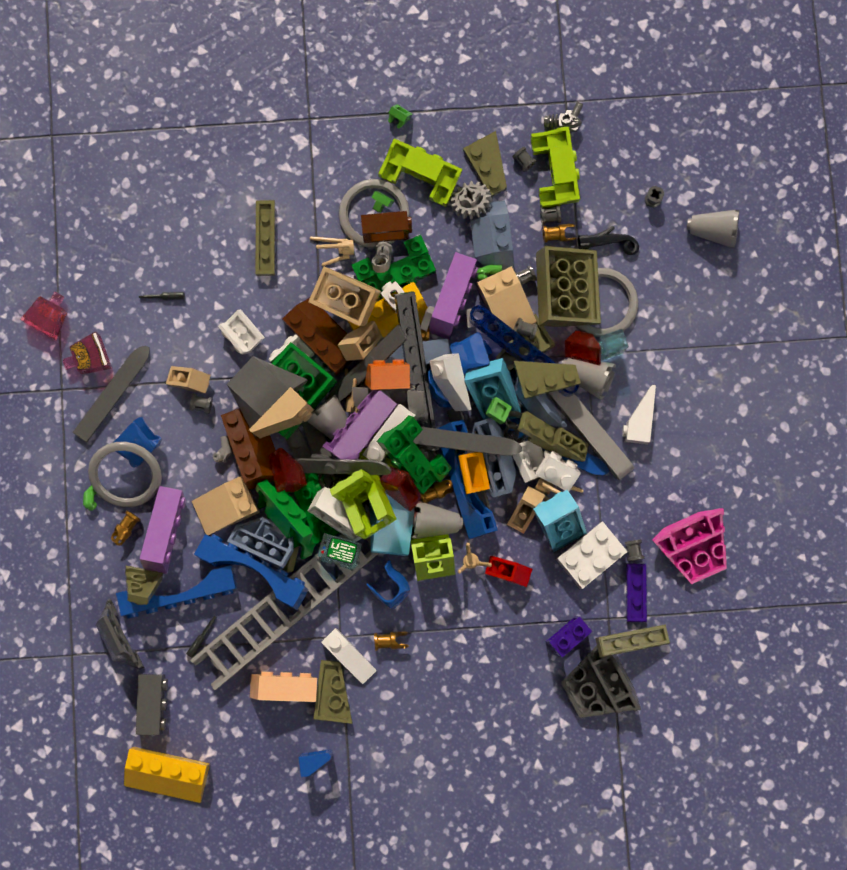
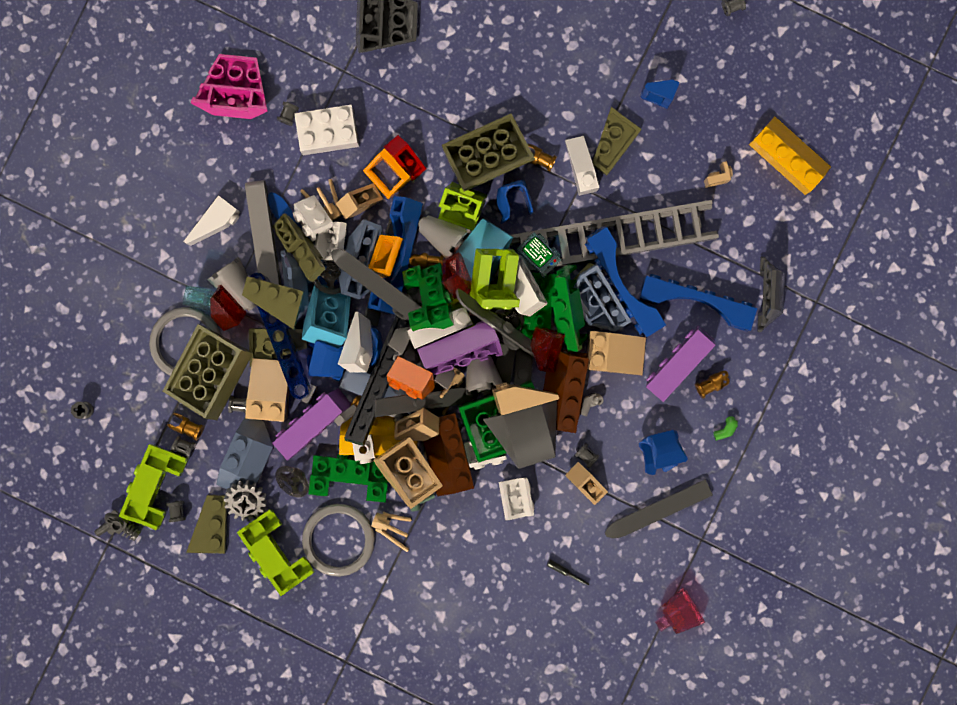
camera: 150 degrees left, 5 degrees up
clear pink torso [63,332,112,374] -> none
light grey wedge [88,442,162,507] -> none
olive wing [125,565,163,605] -> none
dark grey brick [135,674,168,735] -> none
pearl dark grey piece [186,616,217,658] -> none
light nougat wedge [250,671,317,702] -> none
olive plate [255,200,275,276] -> none
reddish brown window [361,211,412,244] -> none
bright green tile [371,191,395,213] -> none
light grey connector [372,241,392,273] -> none
bright green tile [388,104,413,128] -> none
tan plant [458,543,492,574] -> none
bright green arm [476,265,502,281] -> none
bright green tile [485,397,512,424] -> none
dark grey bush [513,318,537,340] -> none
medium azure slope [533,490,587,552] -> none
dark purple window [545,616,593,657] -> none
black plant [577,226,639,255] -> none
olive tile [595,624,670,658] -> none
dark purple tile [626,563,647,622] -> none
light grey cone [687,210,740,248] -> none
none -> clear smoke piece [275,466,309,498]
none -> light orange tile [363,148,411,199]
none -> olive slope [441,114,535,192]
none -> tan bracket [704,161,733,188]

